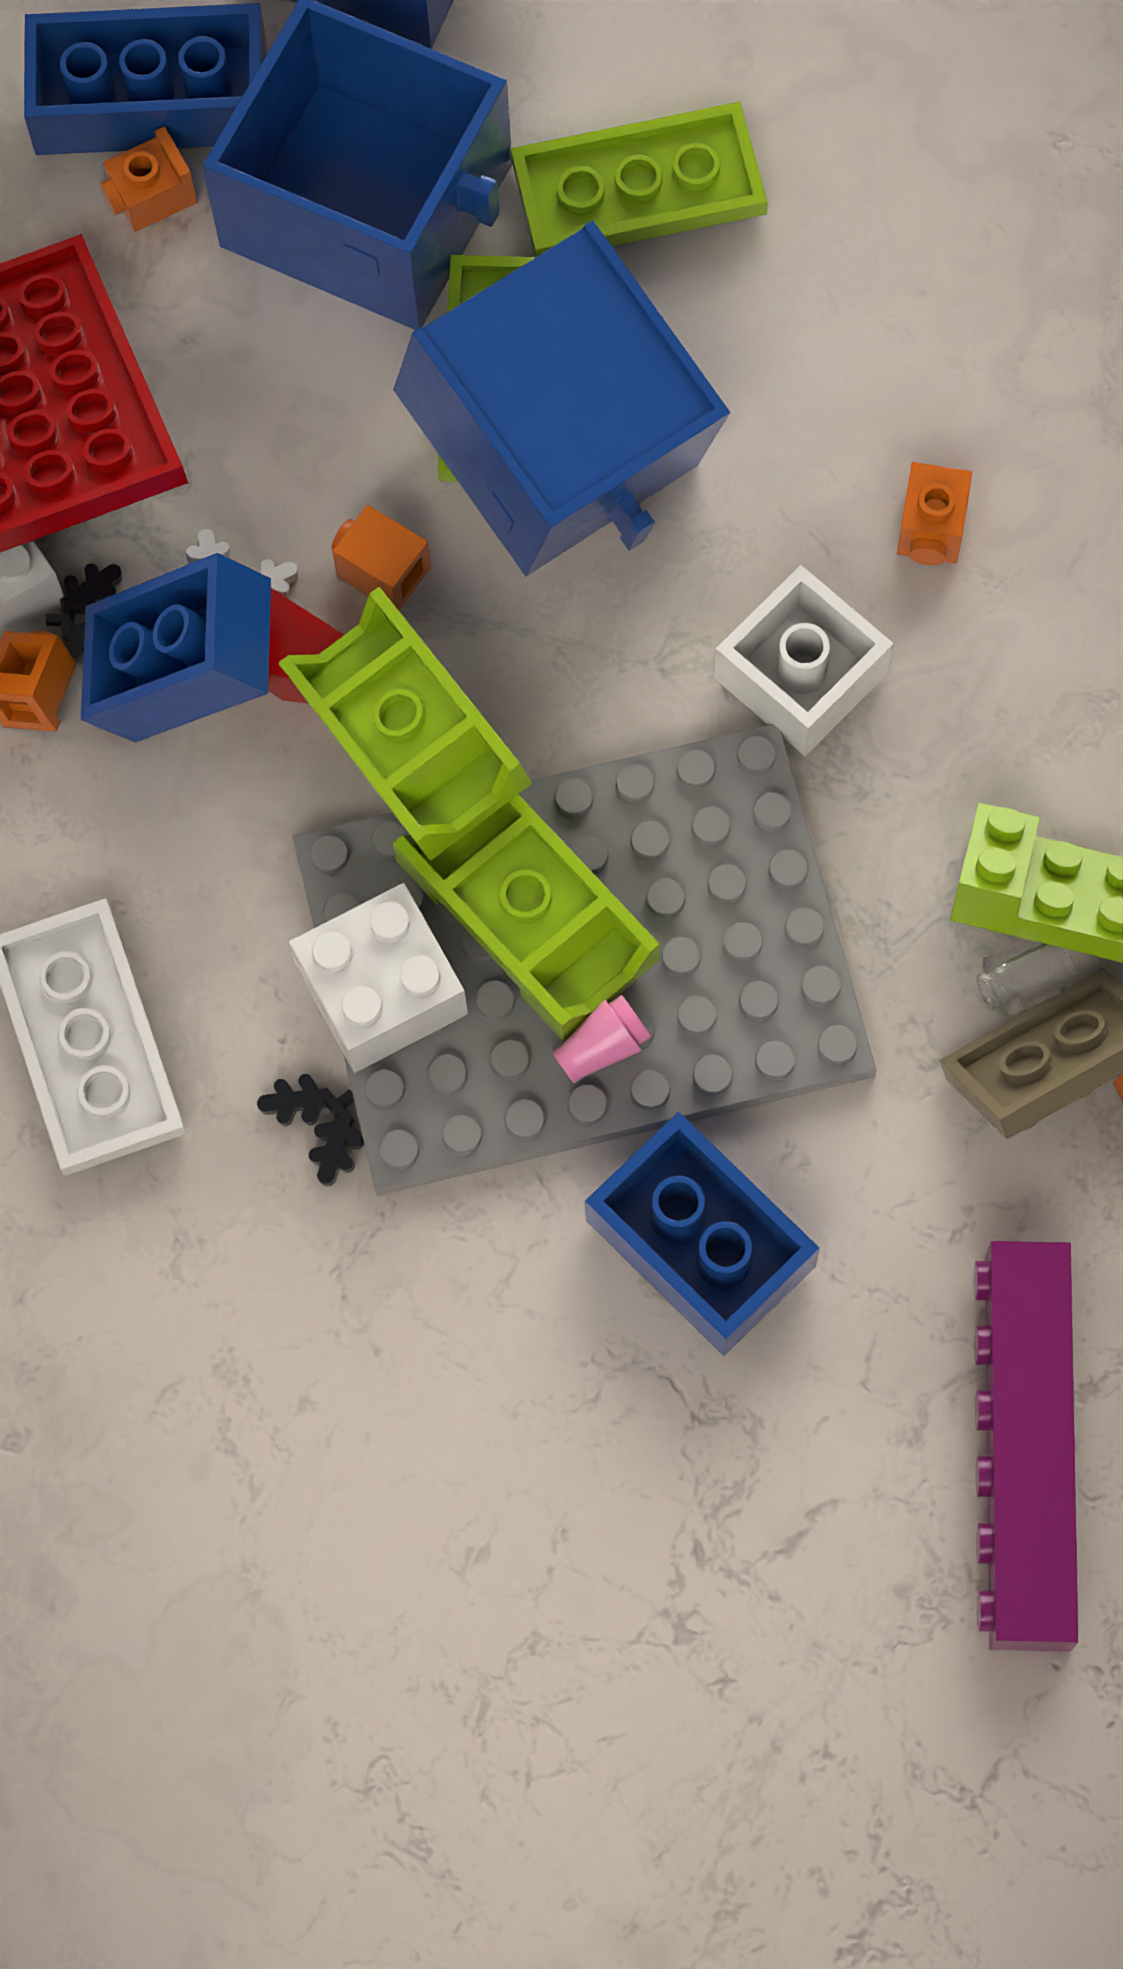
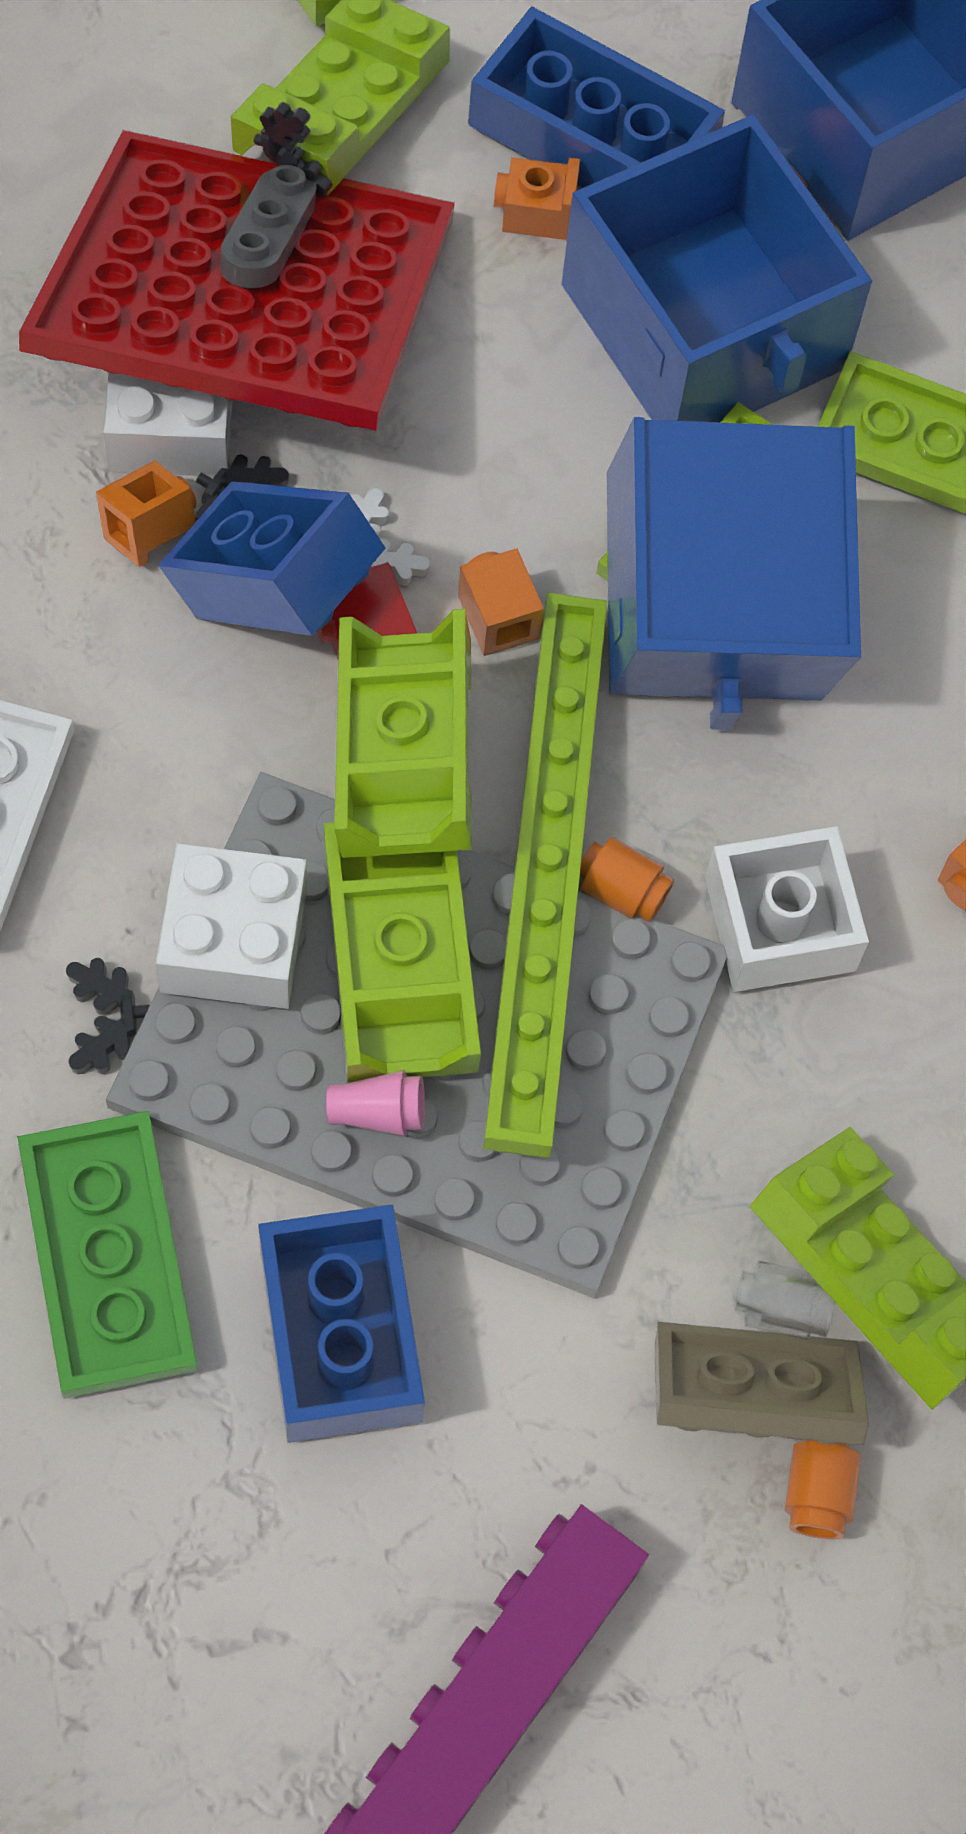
camera: 25 degrees right, 5 degrees down
none -> bright green plate [17,1111,198,1399]
none -> lime plate [483,592,607,1158]
none -> orange brick [580,837,675,922]

